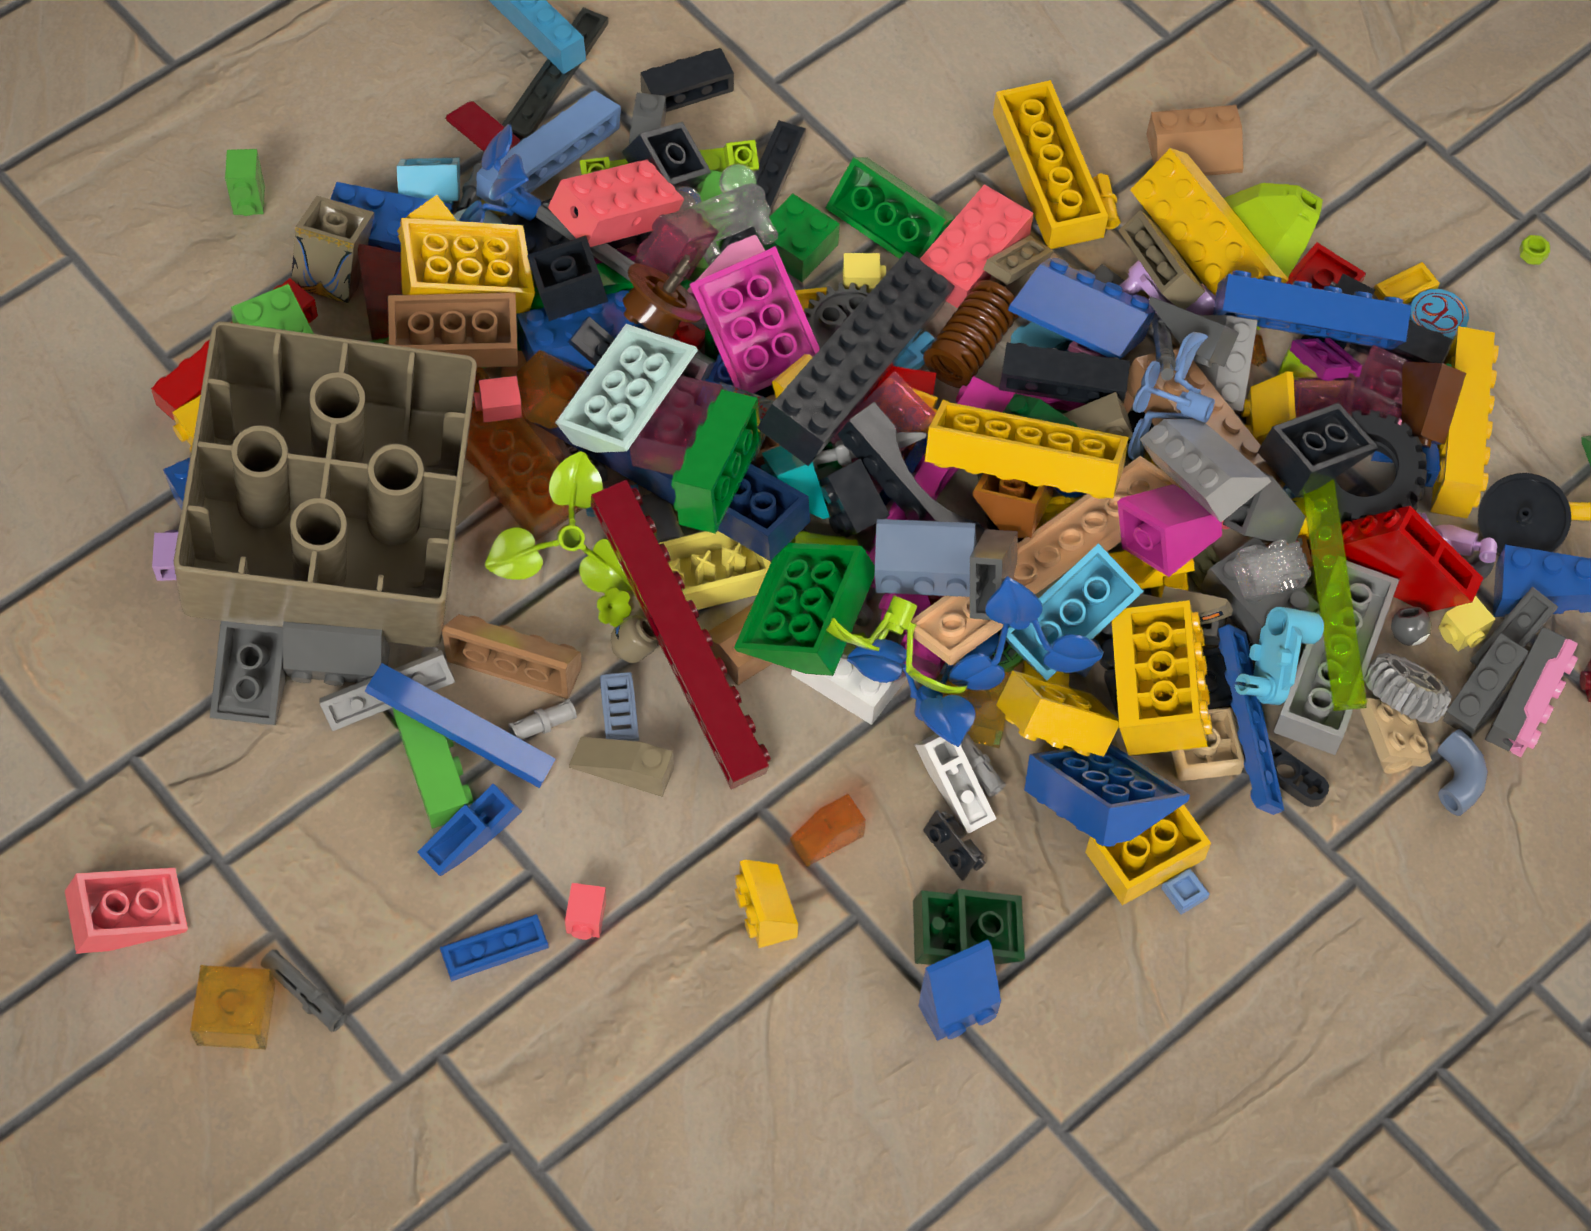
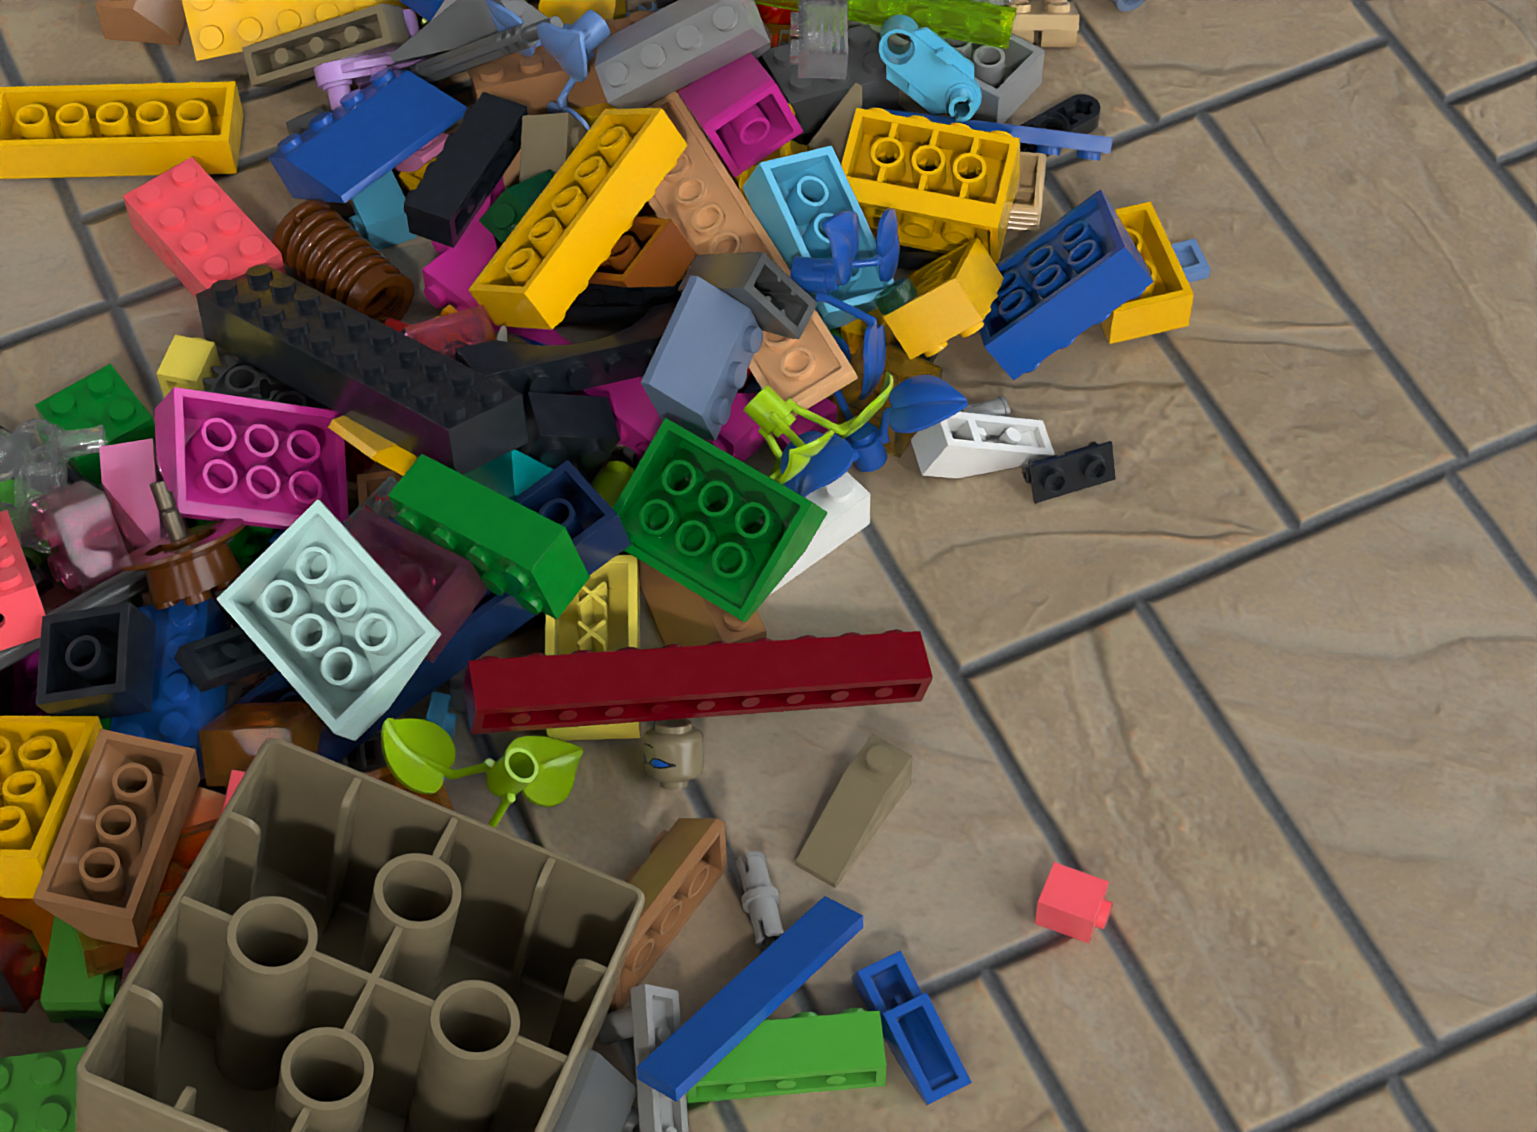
camera: 70 degrees left, 5 degrees down
blue tile [440,914,549,982] -> none
lime plant [597,587,631,627] -> none
sand blue slope [600,672,639,741] -> none
yellow slope [734,860,798,948] -> none
clear orange slope [790,794,866,867] -> none
green slope [825,157,956,259] -> none
dark green slope [913,889,1025,965] -> none
blue slope [918,940,1001,1041] -> none
dark tan piece [983,235,1053,307] -> none
none -> clear green tile [873,277,918,315]

